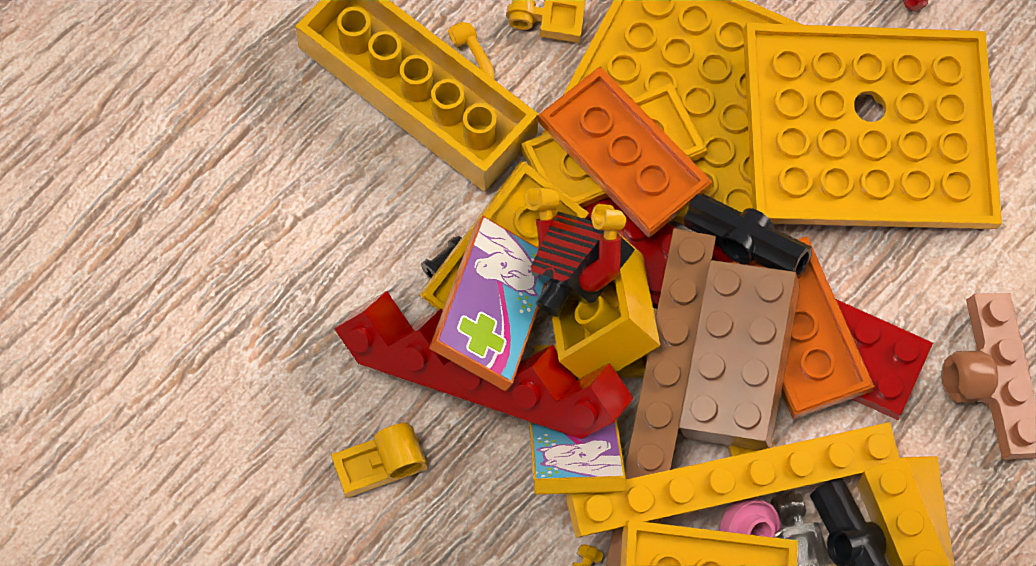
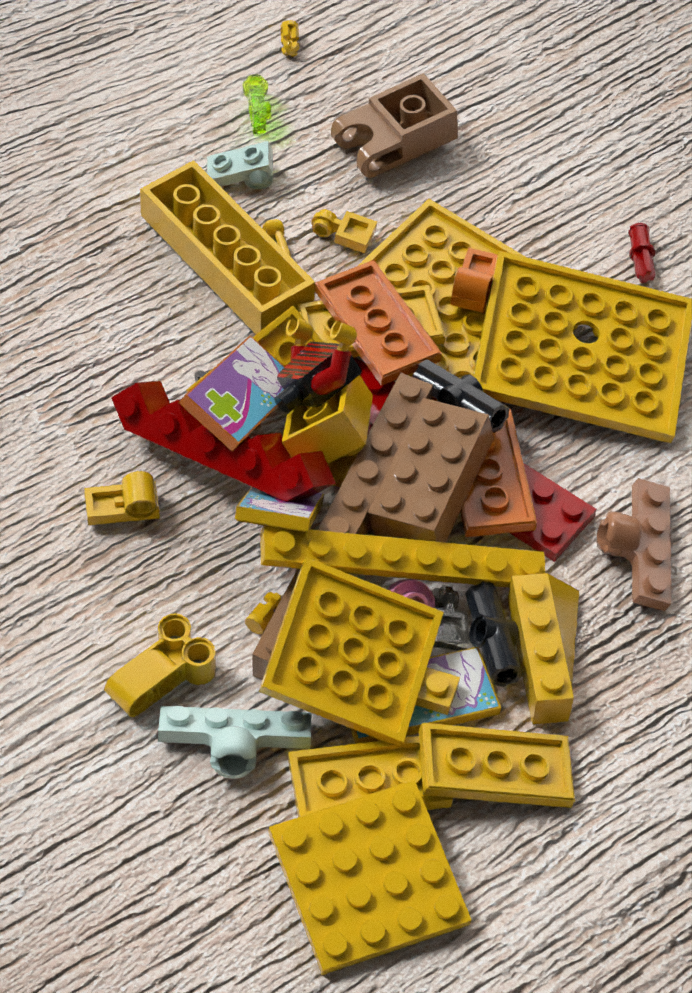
camera: 10 degrees right, 15 degrees down
none -> orange plate [450,247,497,313]

